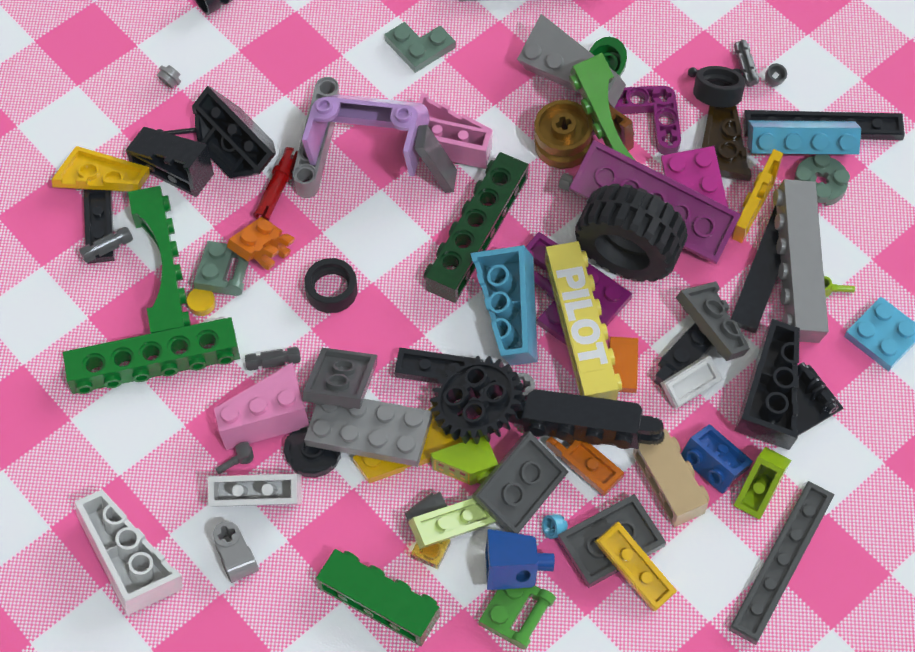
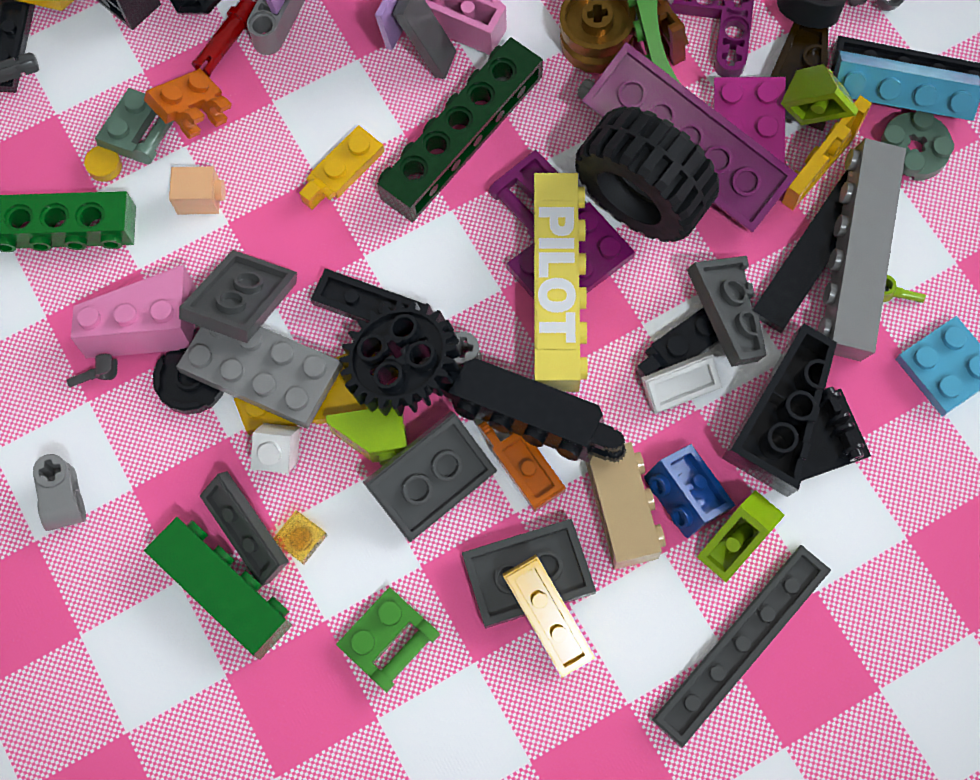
camera: 15 degrees right, 10 degrees up
green arch [128,186,191,333] -> none
white brick [208,474,302,507] -> none
dark grey axle [245,346,301,371] -> none
black tyre [304,258,358,313] -> none
dark grey cone [404,491,447,521] -> none
yellowish green plate [408,498,496,549] -> none
medium azure wedge [470,245,538,366] -> none
blue torso [485,529,555,590] -> none
medium azure hinge [542,514,568,539] -> none
orange tile [609,336,638,393] -> none
none -> light nougat brick [169,166,226,215]
none -> dark grey tile [200,471,289,586]
none -> white brick [250,423,300,474]
none -> yellow hinge [299,125,385,210]
none -> lime slope [781,64,858,126]

